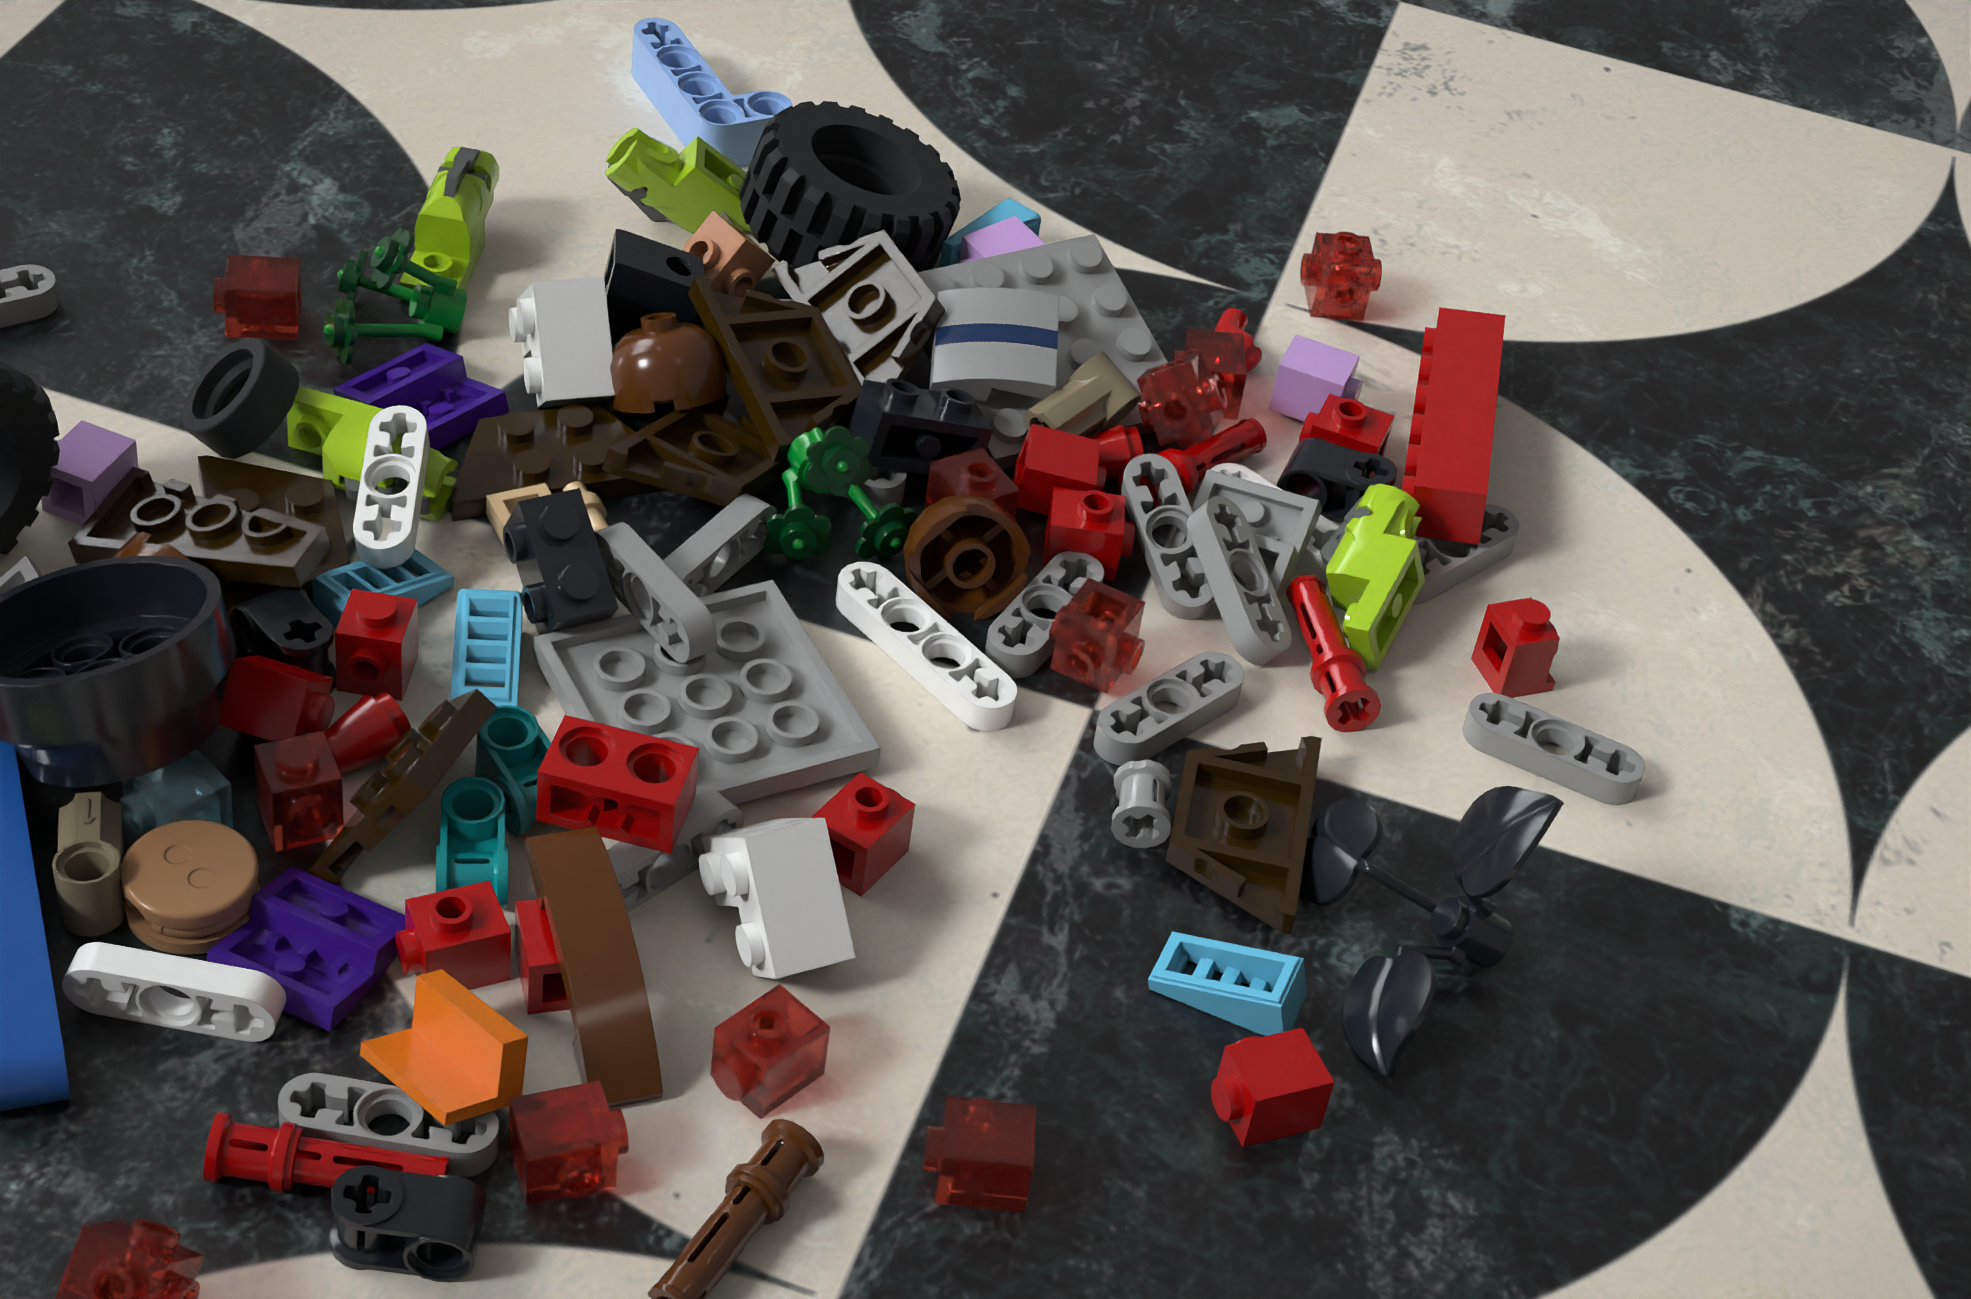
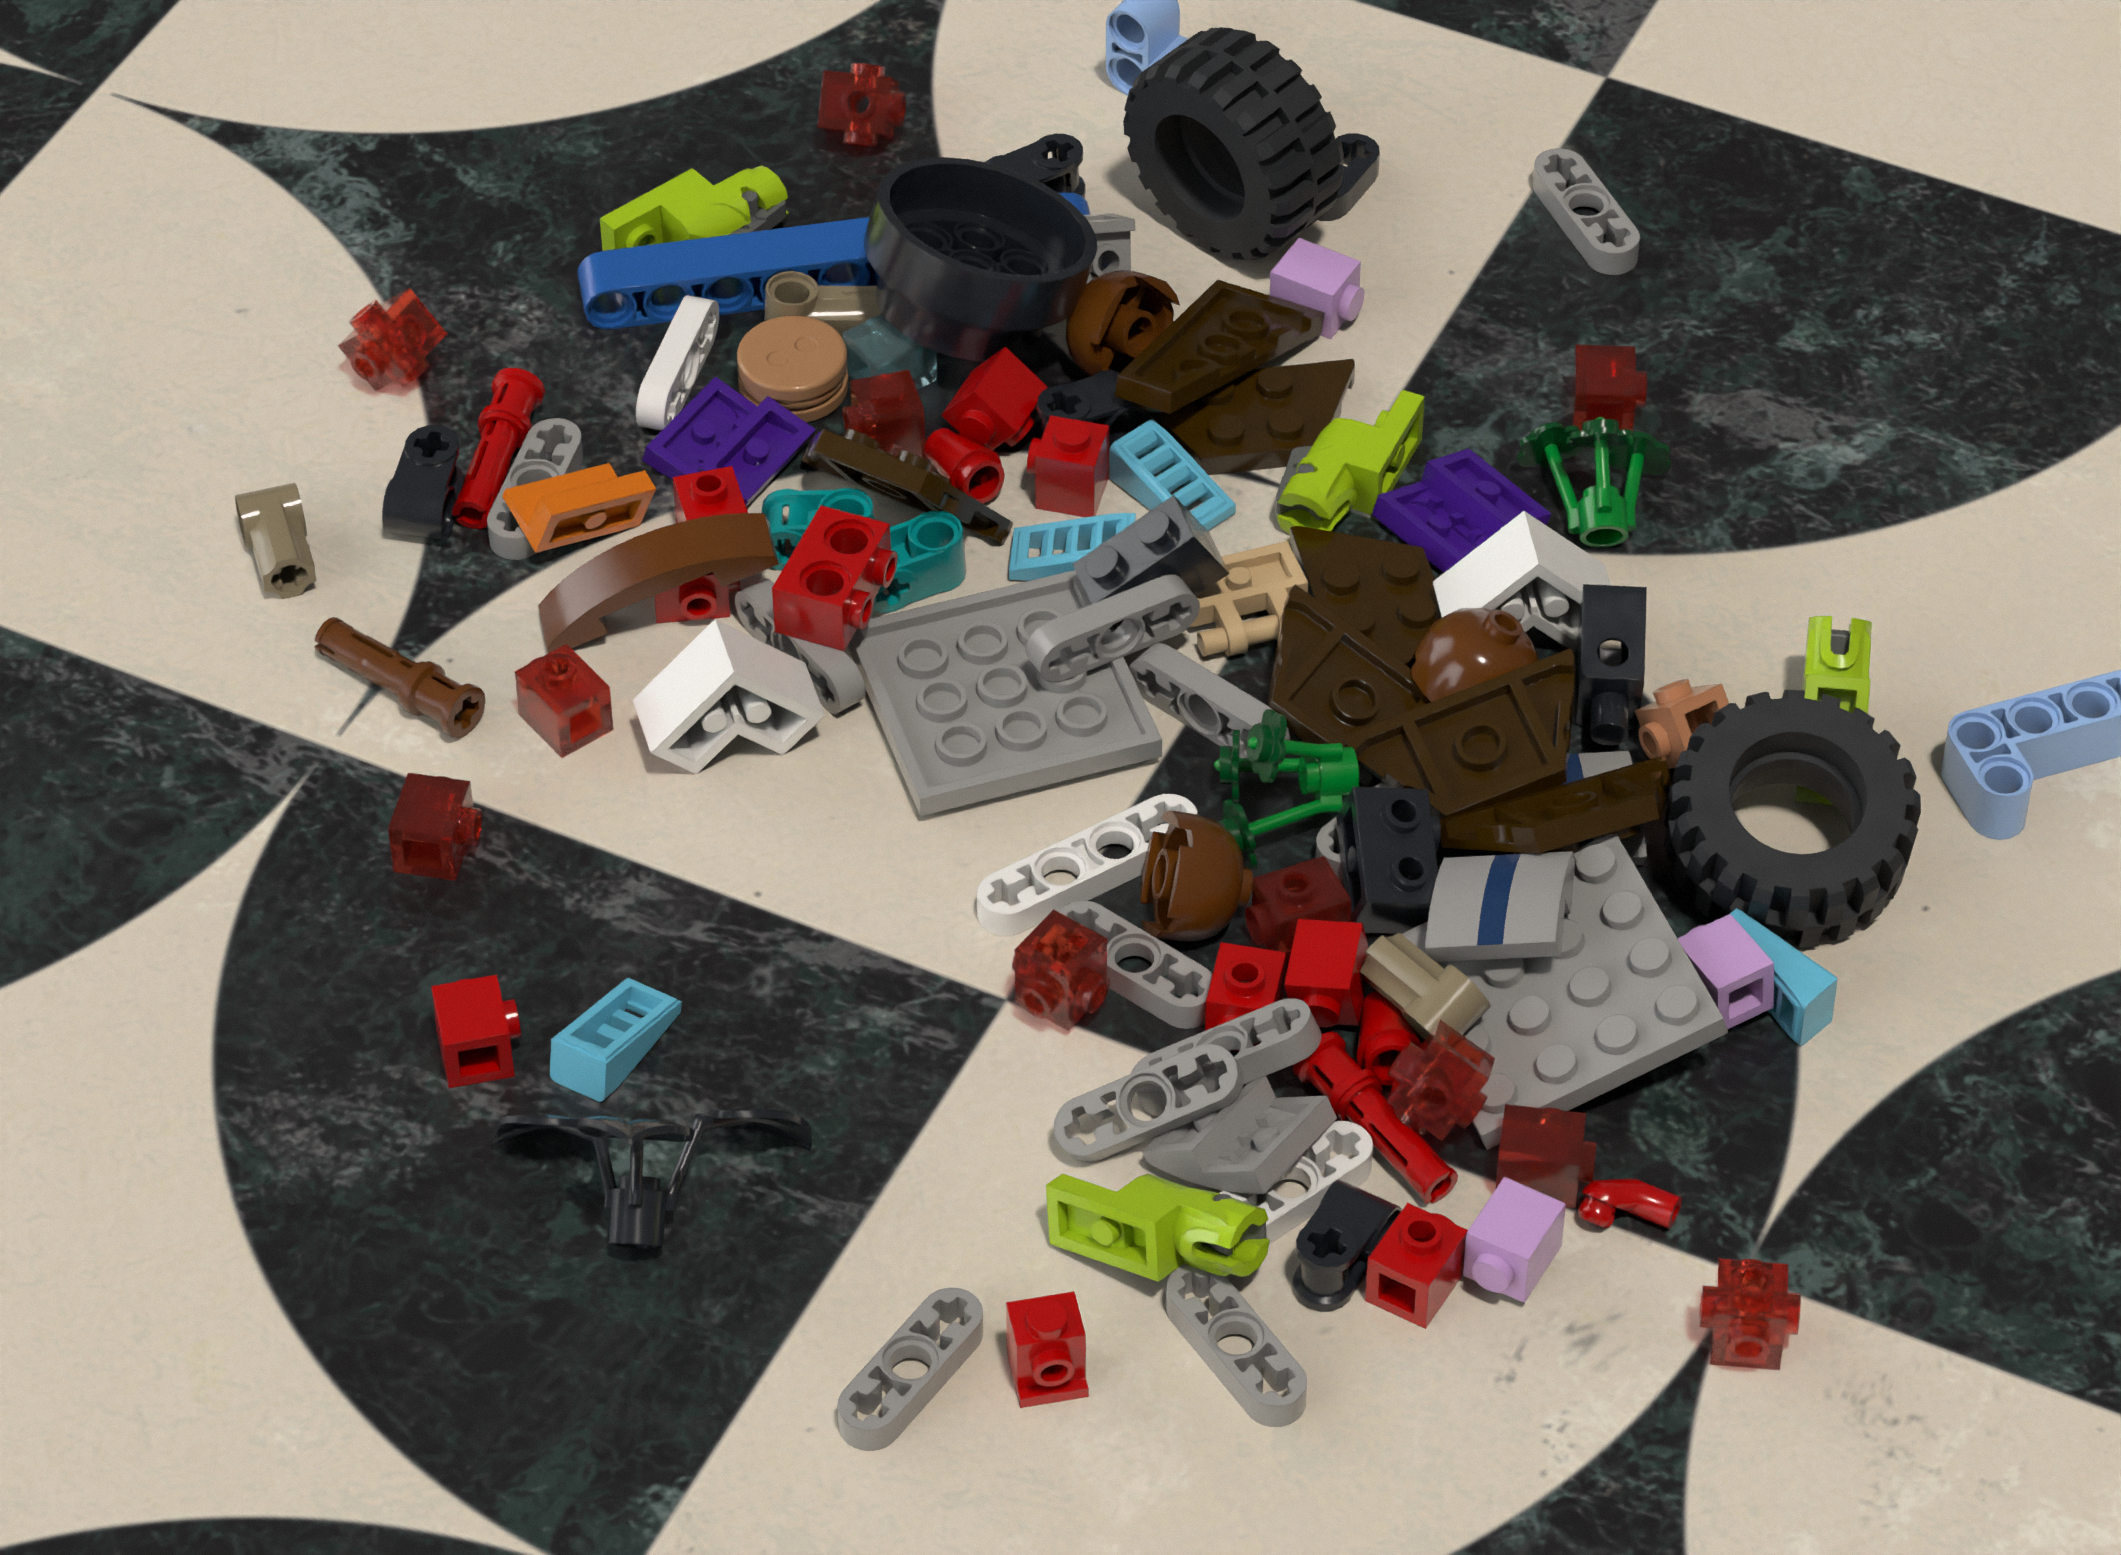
camera: 105 degrees right, 5 degrees up
black tyre [183,337,299,459] -> none
white beam [353,405,430,569] -> none
lime plate [399,146,499,303] -> none
clear red brick [508,1081,629,1205] -> none
red brick [812,772,916,897] -> none
light grey beam [1093,652,1244,766] -> none
light grey bush [1111,760,1172,849] -> none
dark brown wing [1165,736,1322,934] -> none
red pin [1286,575,1381,732] -> none
red brick [1402,307,1506,545] -> none

